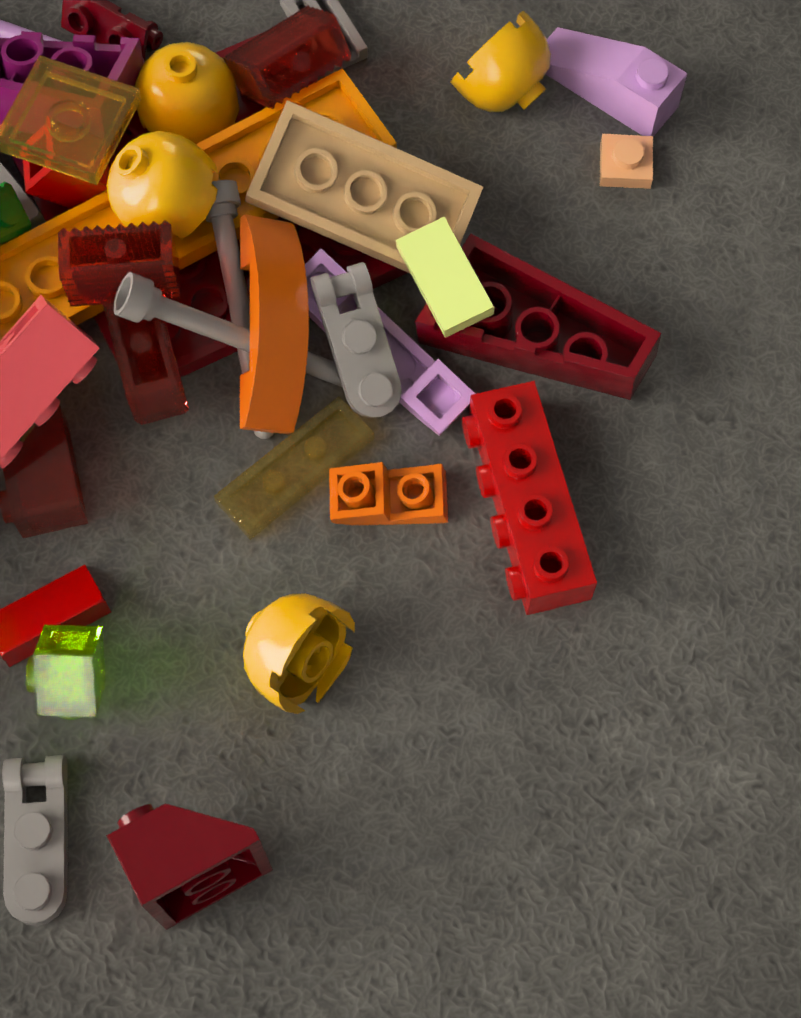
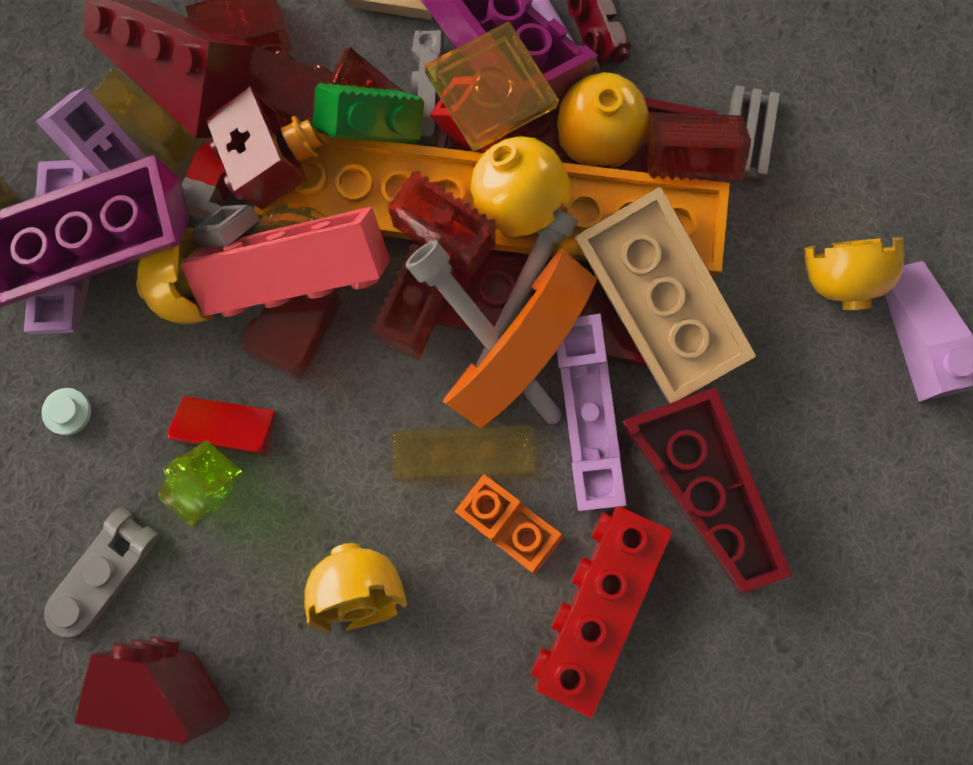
camera: 40 degrees right, 10 degrees up
light grey plate [310,262,402,418] -> none
yellowish green tile [396,217,494,338] -> none
light nougat plate [600,134,653,189] -> none

